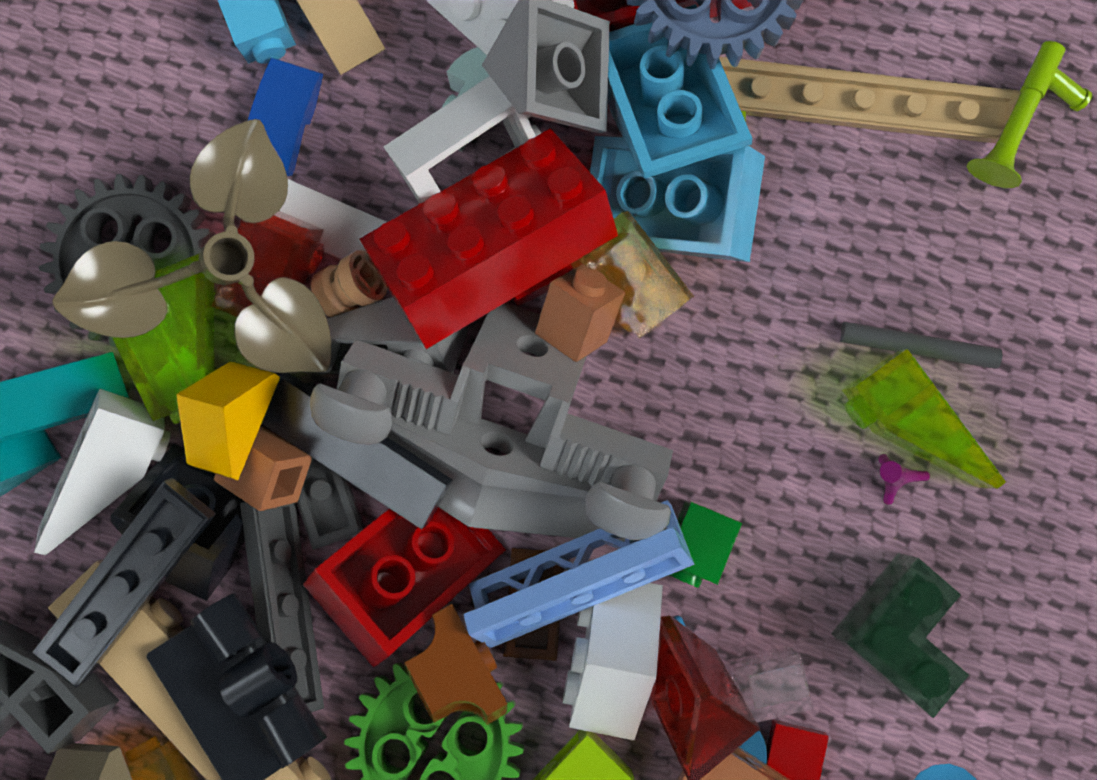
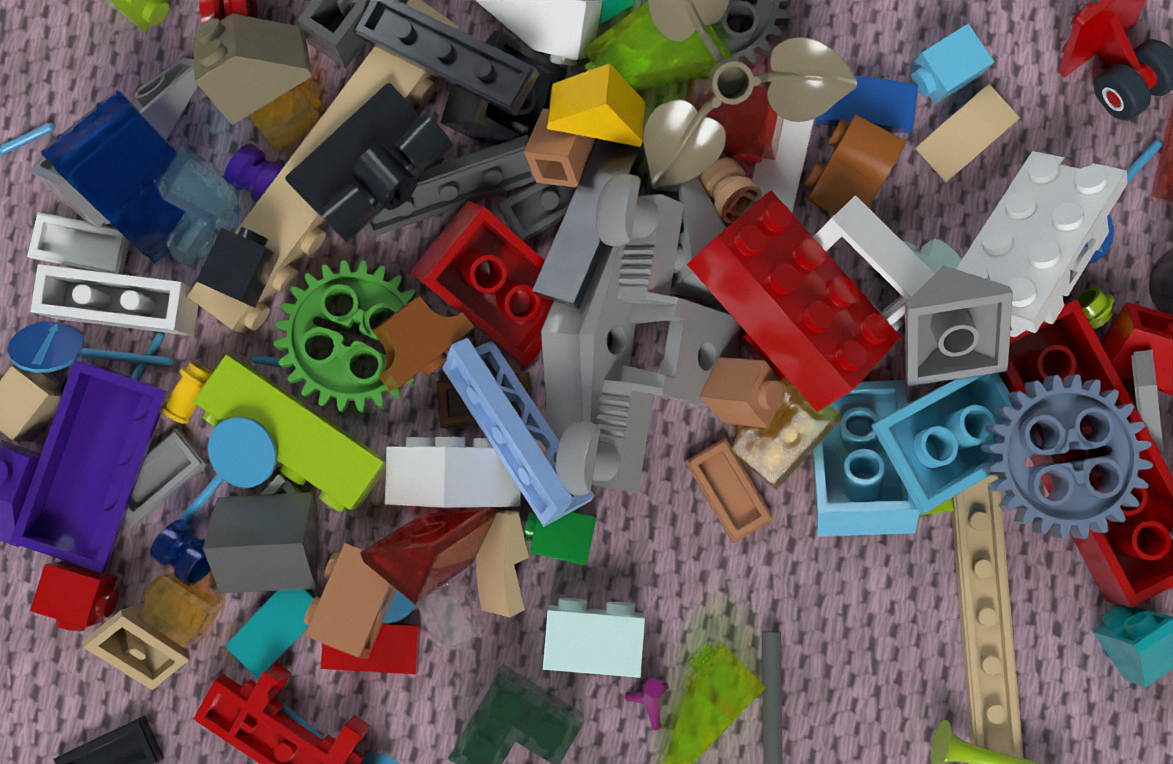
camera: 85 degrees right, 0 degrees up
none -> tan slope [476,508,529,617]
none -> light aqua brick [543,598,645,678]
none -> nougat tile [684,438,774,543]
none -> dark orange brick [804,113,907,215]

